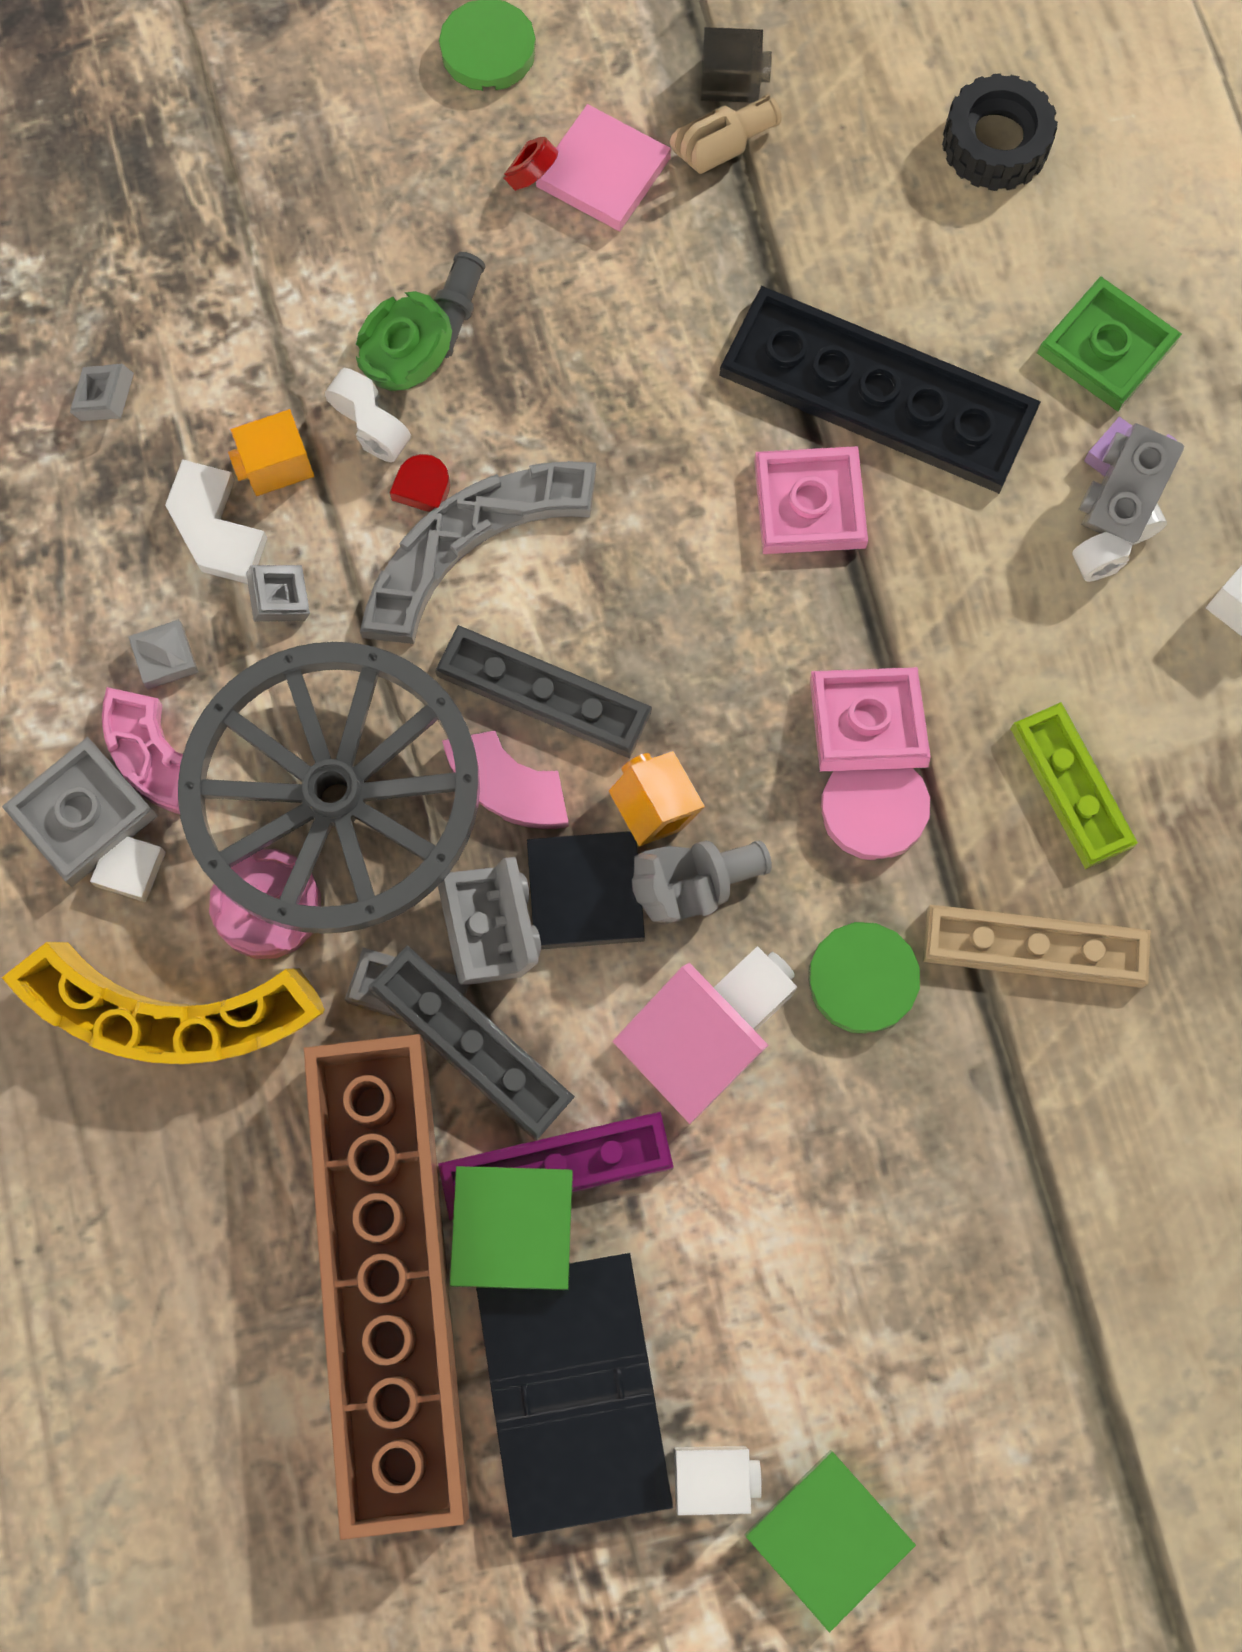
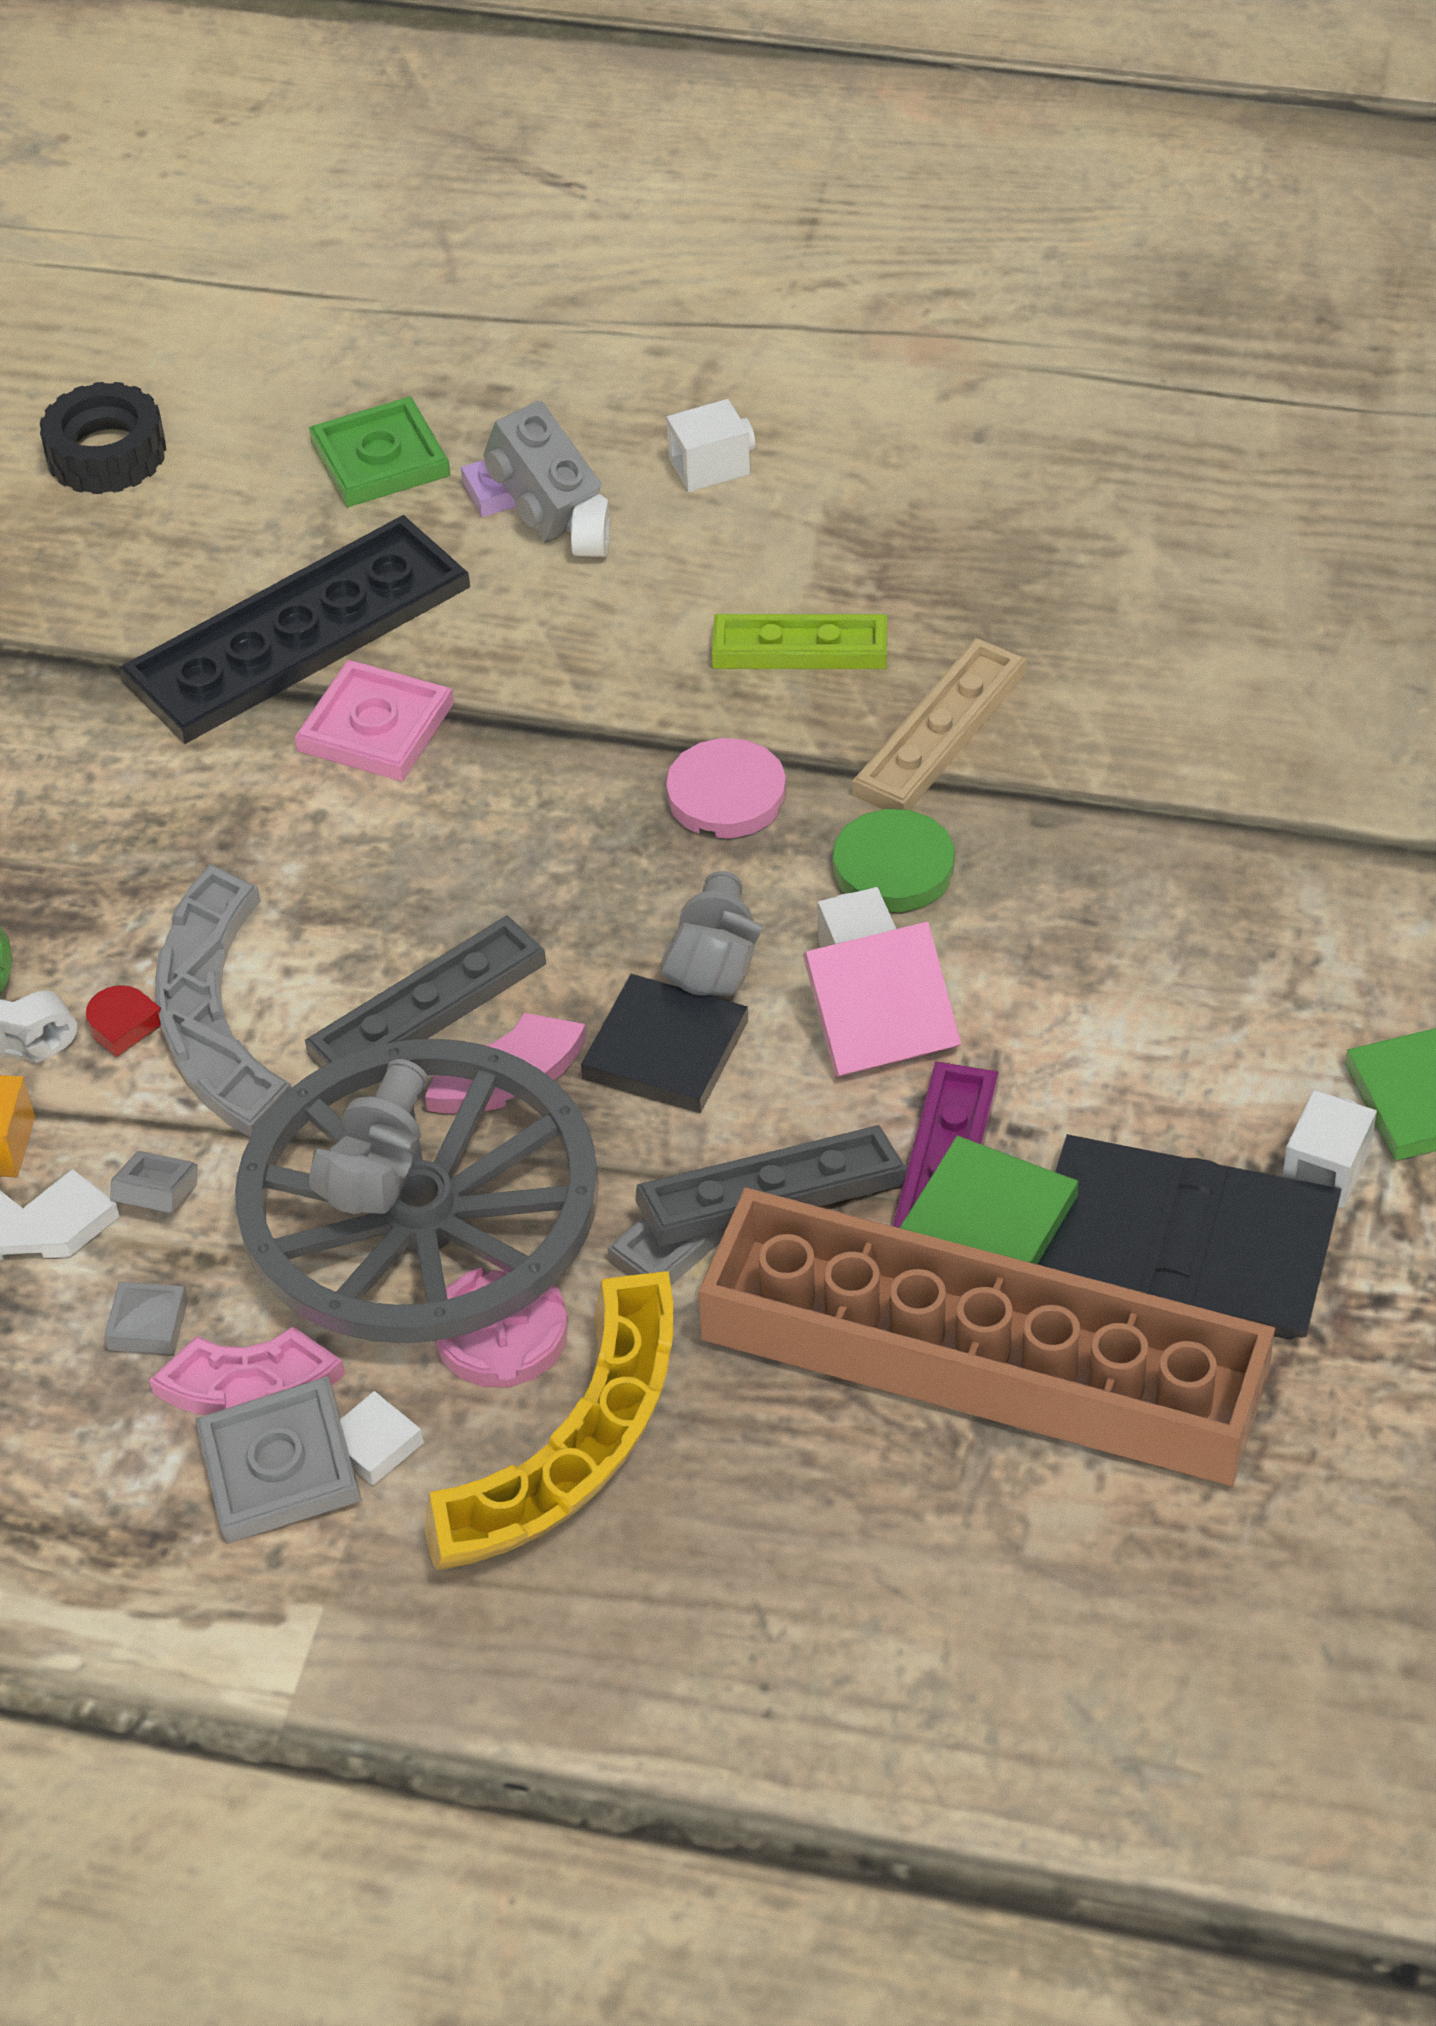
camera: 60 degrees left, 25 degrees down
light grey bracket [438,857,541,986] -> none
light orange brick [608,751,705,847] -> none
bright pink tile [810,667,931,772] -> none
none -> light grey piece [309,1059,427,1214]

